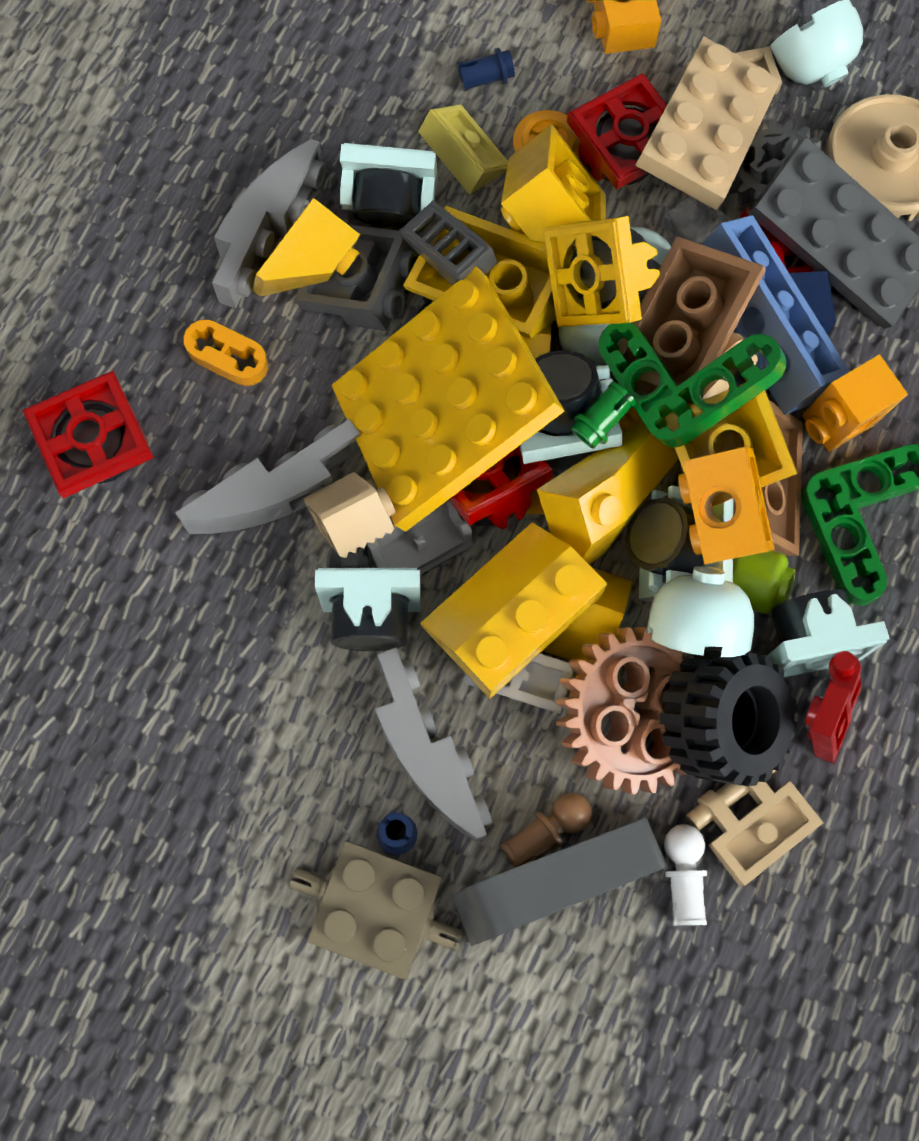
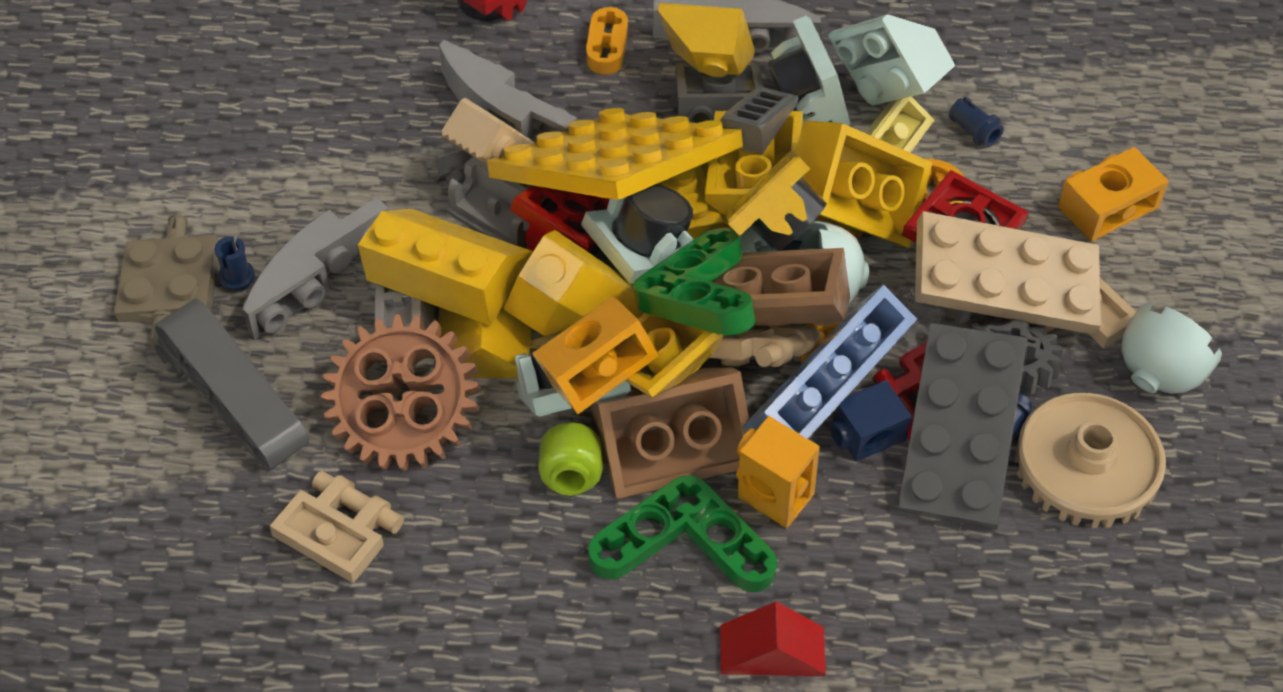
camera: 70 degrees right, 20 degrees down
piece [315,568,421,651] -> none
medium nougat pin [500,793,592,868] -> none
green pin [571,381,636,449] -> none
light aqua cylinder [647,566,754,657] -> none
black tyre [660,651,797,786] -> none
white pin [664,824,707,926] -> none
light aqua piece [767,589,890,678] -> none
red plate [805,651,862,764] -> none
none -> light aqua slope [828,14,955,106]

